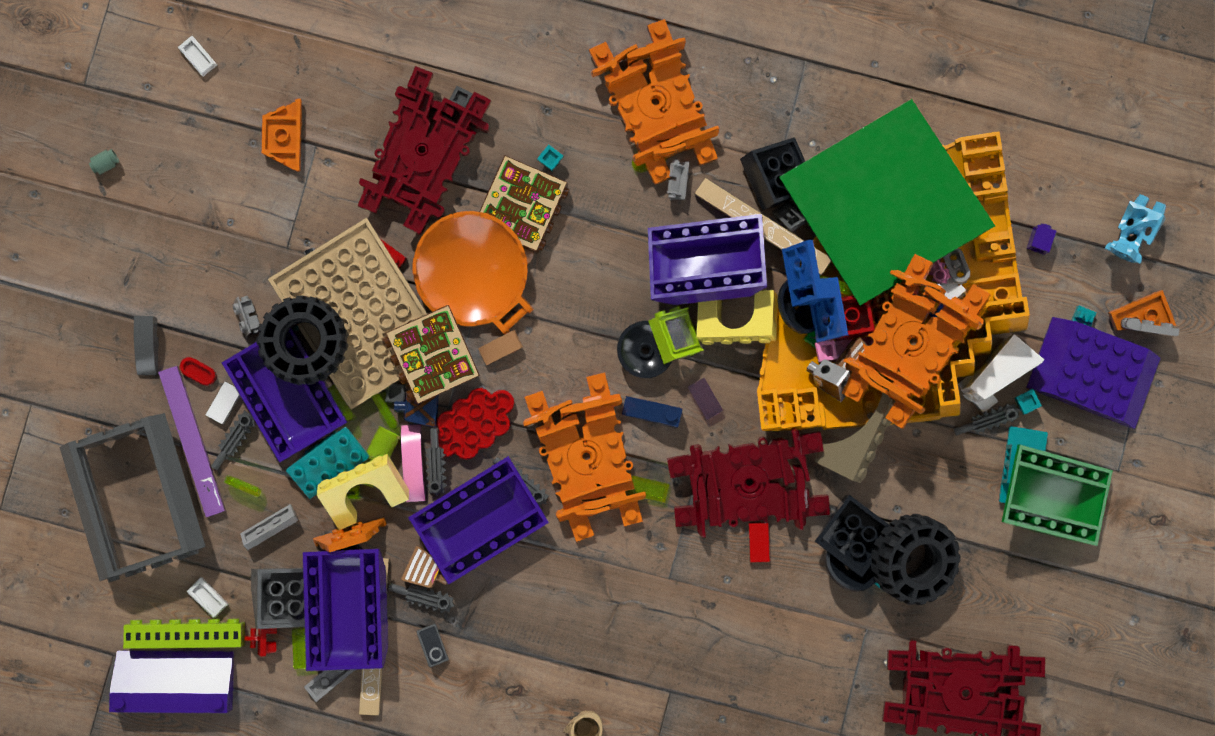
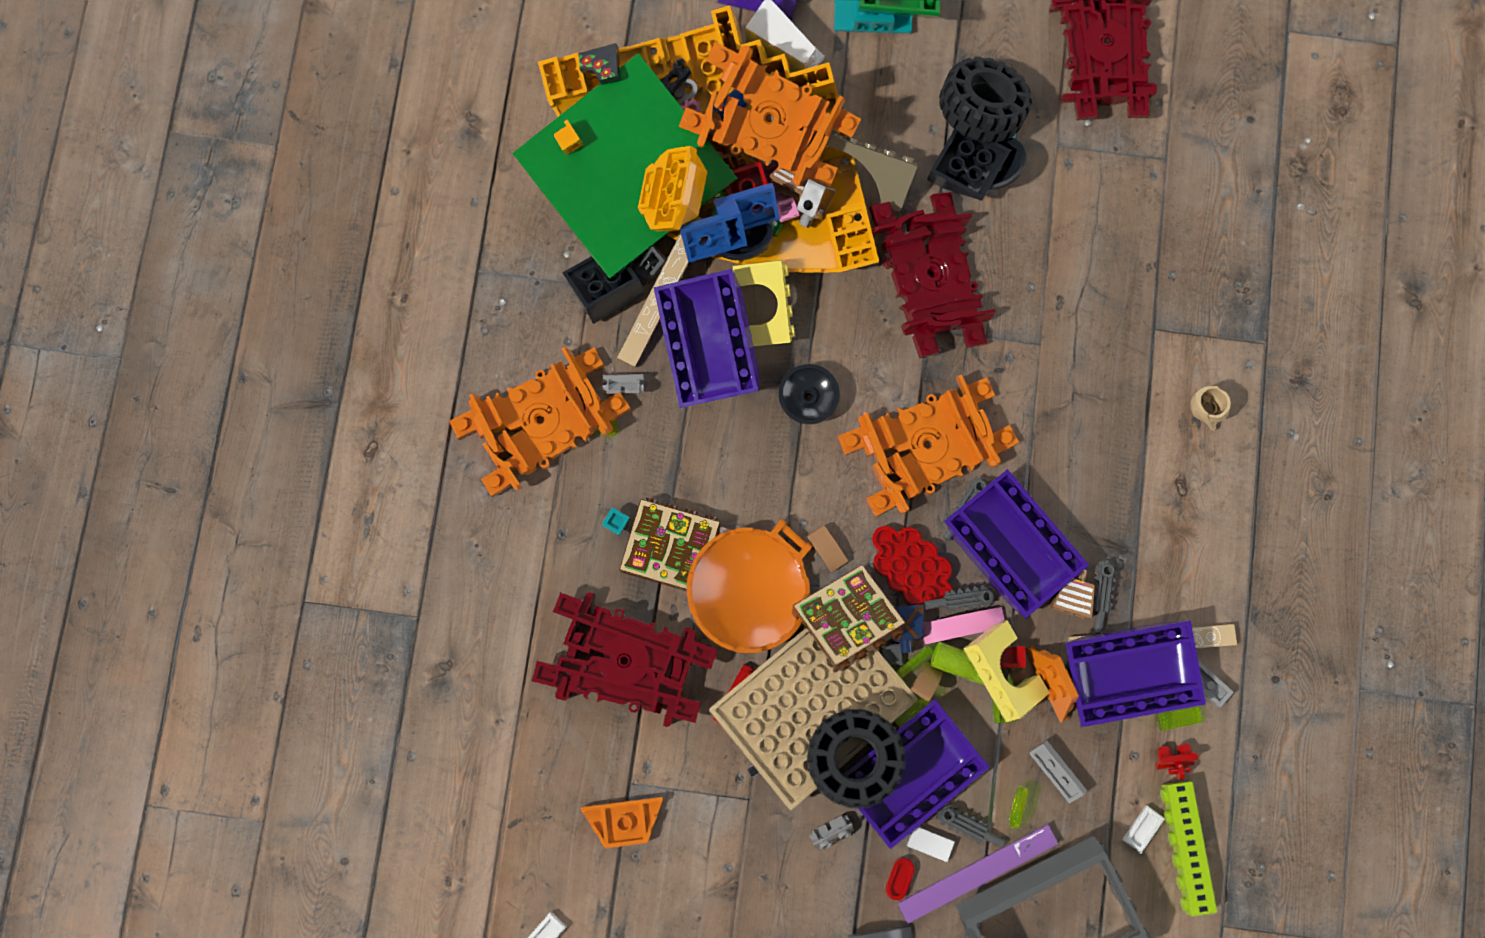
camera: 100 degrees left, 5 degrees down
slope [109,650,234,713] -> none
dark grey slope [251,568,305,629] -> none
teal bracket [286,427,369,499] -> none
slope [416,623,449,668] -> none
dark grey tile [449,86,473,108] -> none
dark blue slope [622,396,683,428] -> none
clear neon green tile [628,475,669,503] -> none
lime window [648,306,704,364] -> none
clear purple tile [688,378,724,420] -> none
red tile [748,523,770,562] -> none
white panel [937,278,966,300] -> none
dark grey piece [954,403,1020,436] -> none
teal tile [1014,389,1042,415] -> none
dark purple brick [1026,223,1056,255] -> none
none -> light orange panel [554,120,583,156]
none -> black tile [579,43,620,85]
none -> light orange piece [638,146,707,232]
none -> black piece [661,59,692,96]
none -> medium nougat slope [911,661,944,702]
none -> red panel [1000,646,1026,668]

